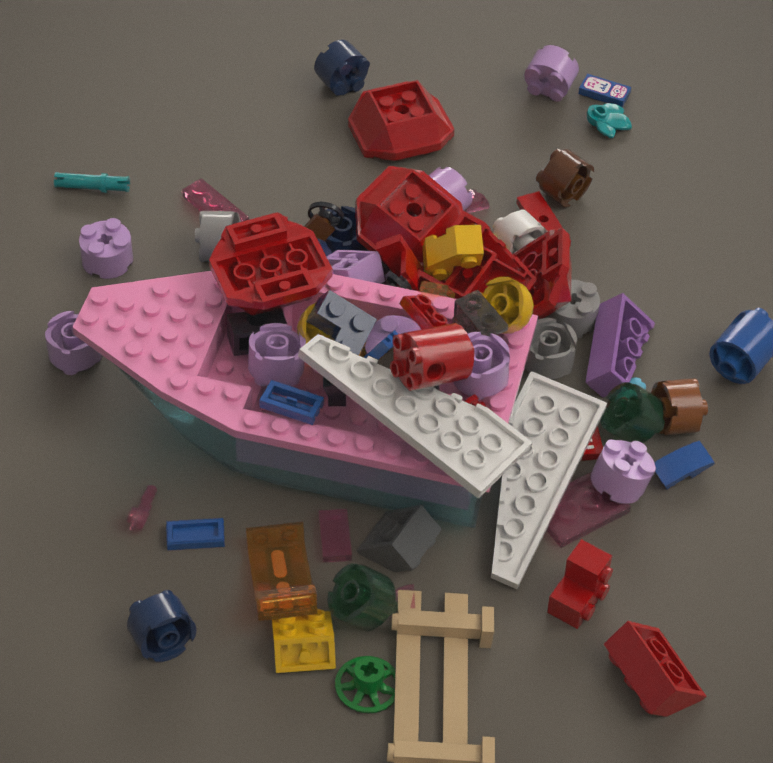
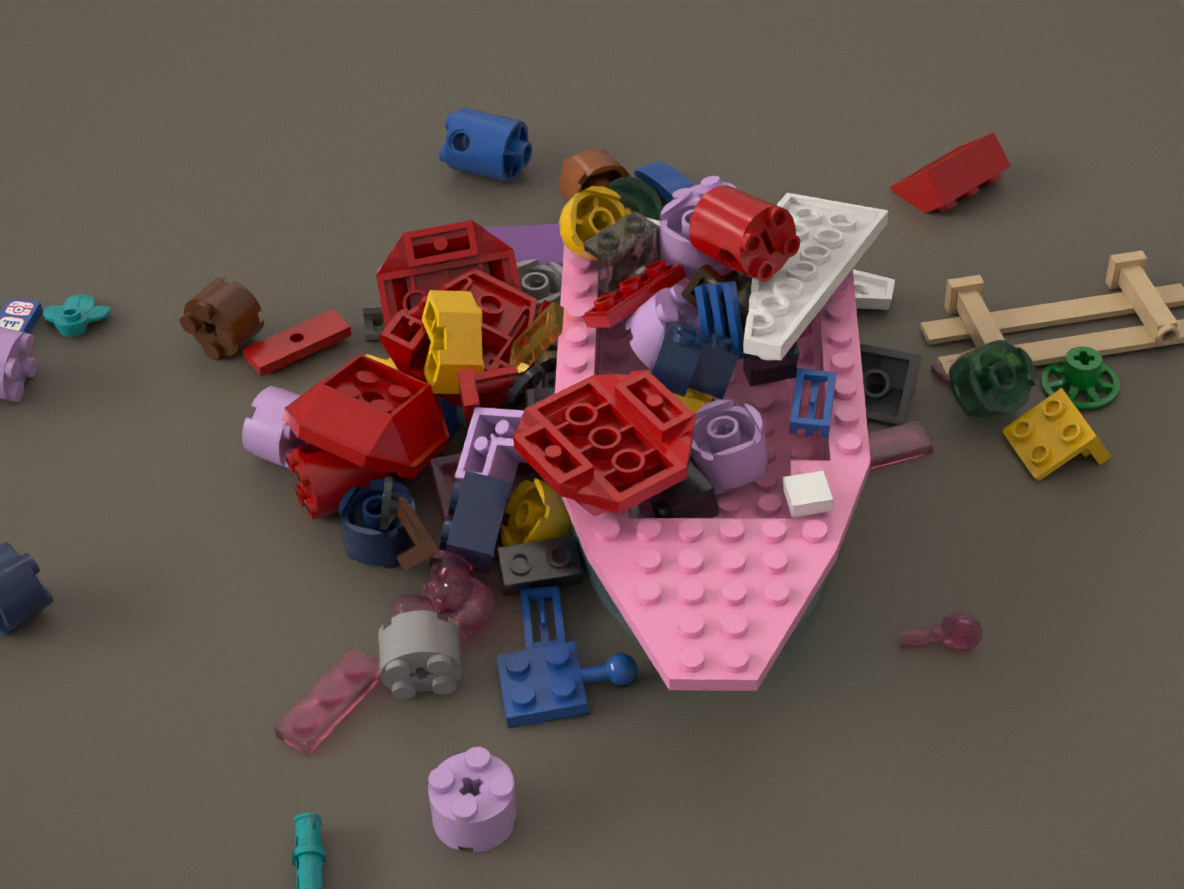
camera: 100 degrees left, 5 degrees down
lavender brick [45,311,102,375] -> none
dark blue brick [127,590,197,662] -> none
blue tile [166,518,225,550] -> none
clear orange panel [246,521,317,621] -> none
red piece [348,80,455,161] -> none
white brick [493,210,548,254] -> none
red brick [547,539,613,629] -> none
none -> white tile [783,471,833,517]

